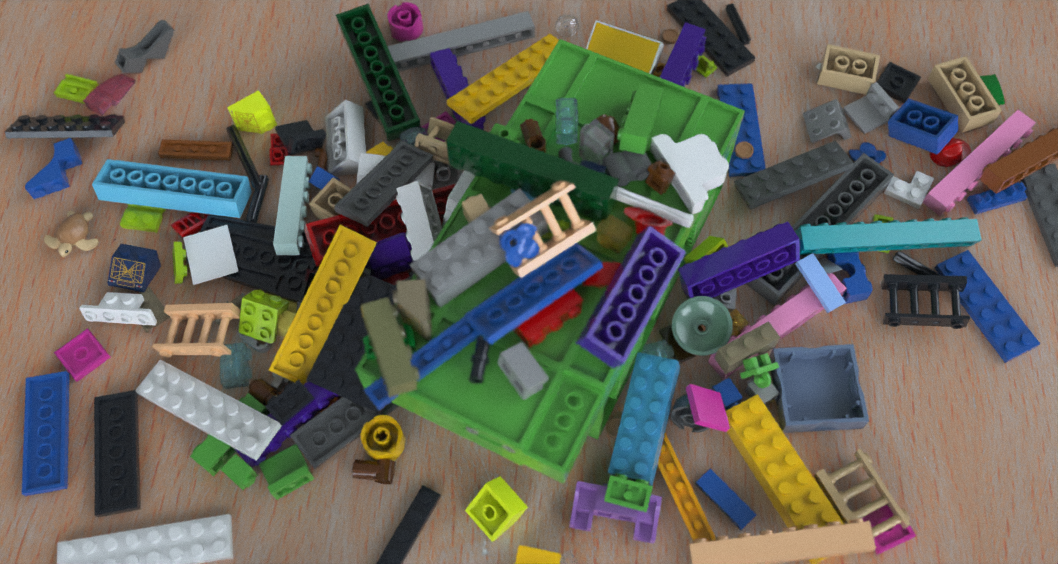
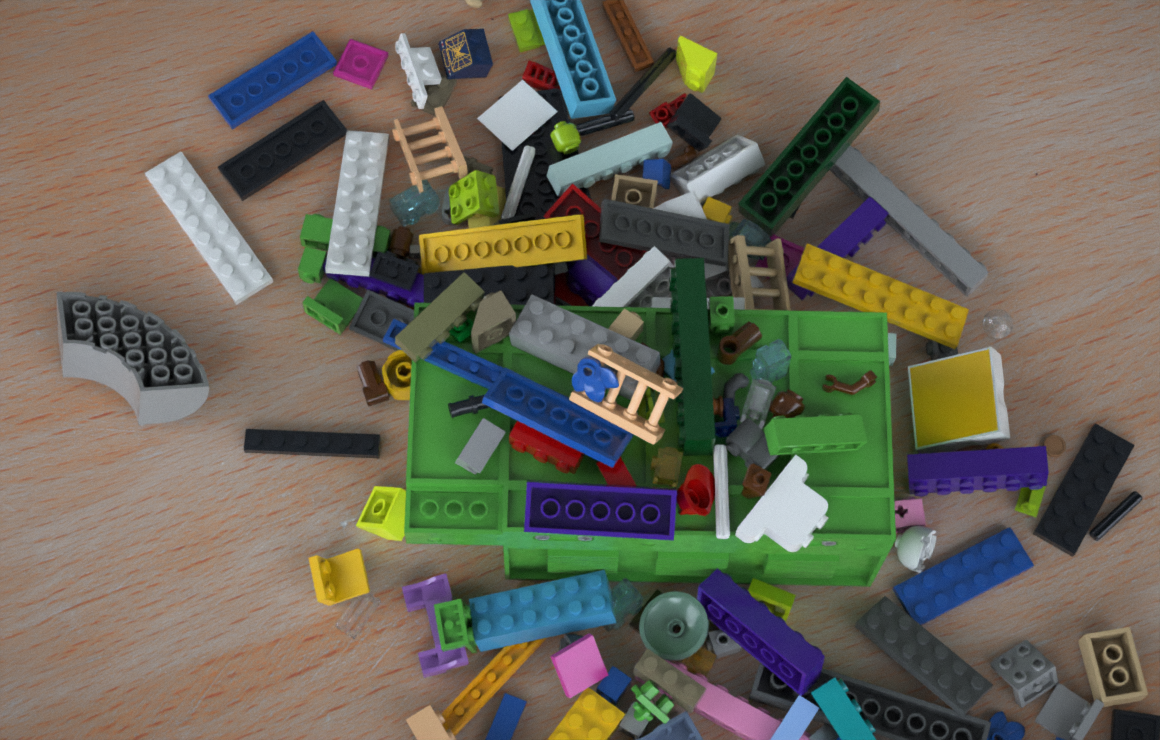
camera: 60 degrees right, 5 degrees up
lime plate [172,242,187,284] -> none
dark pink brick [387,2,423,42] -> none
medium nougat piece [735,142,754,159] -> none
none -> white axle [501,146,535,219]
none -> lime head [550,121,582,154]
none -> reddish brown arm [822,370,877,395]

